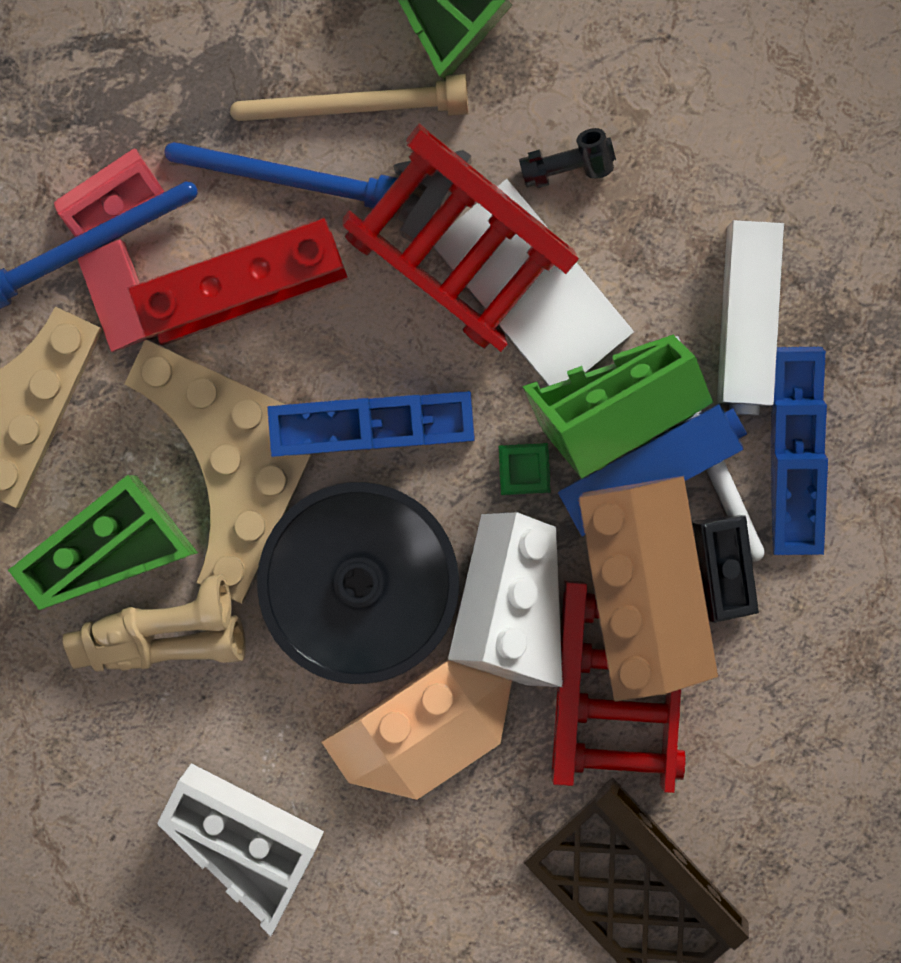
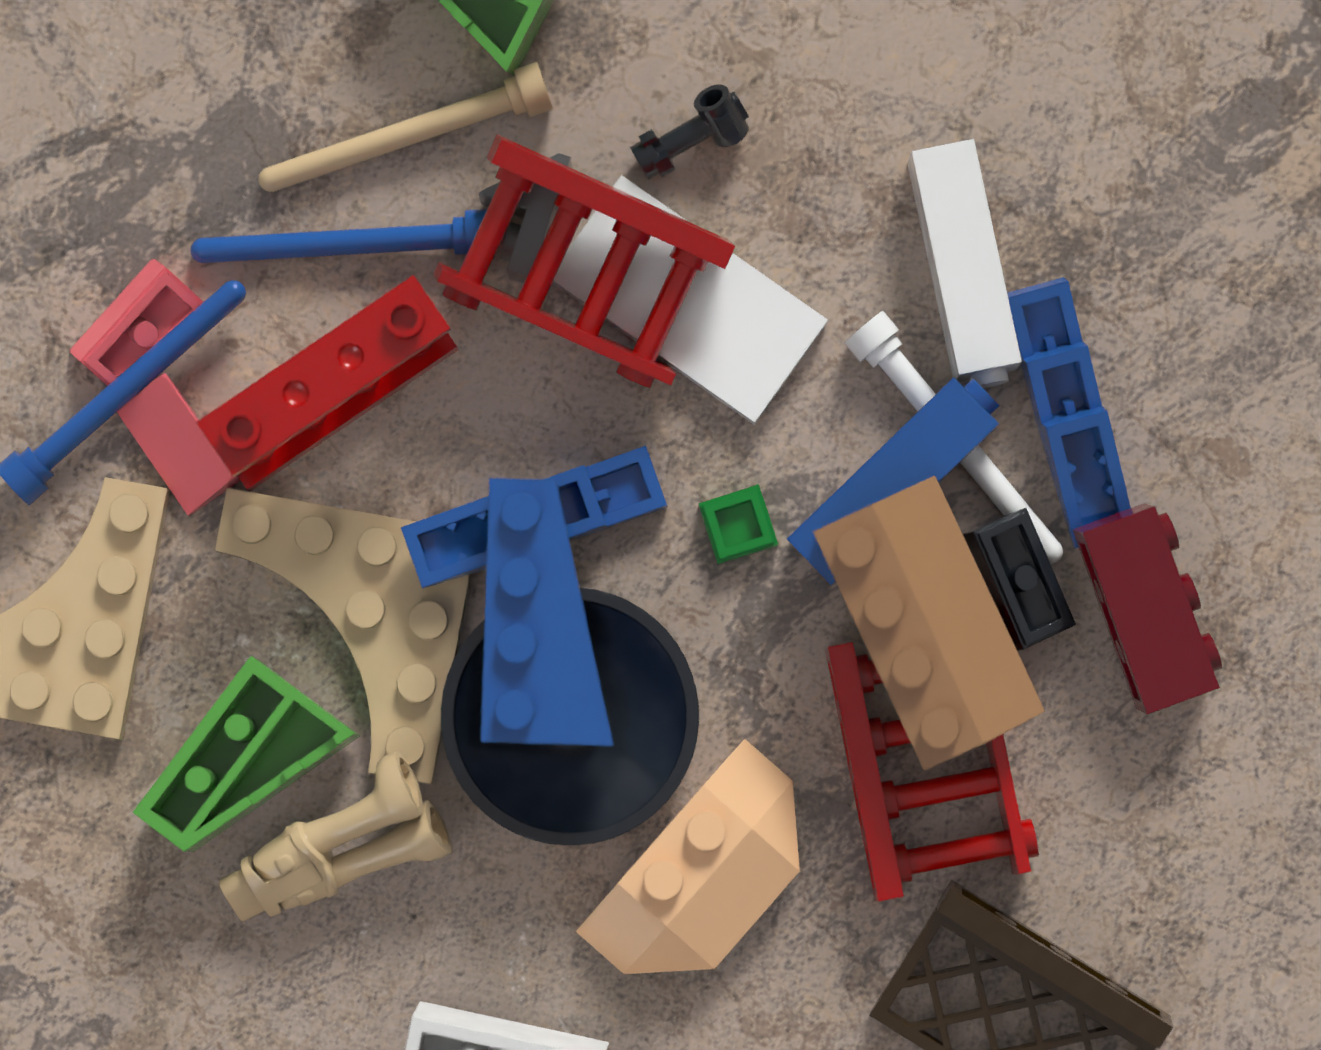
camera: 15 degrees left, 5 degrees down
white wedge [448,512,563,687] -> none
bright green wedge [522,335,713,479] -> none
none -> blue wedge [481,478,614,746]
none -> dark red brick [1072,503,1222,715]

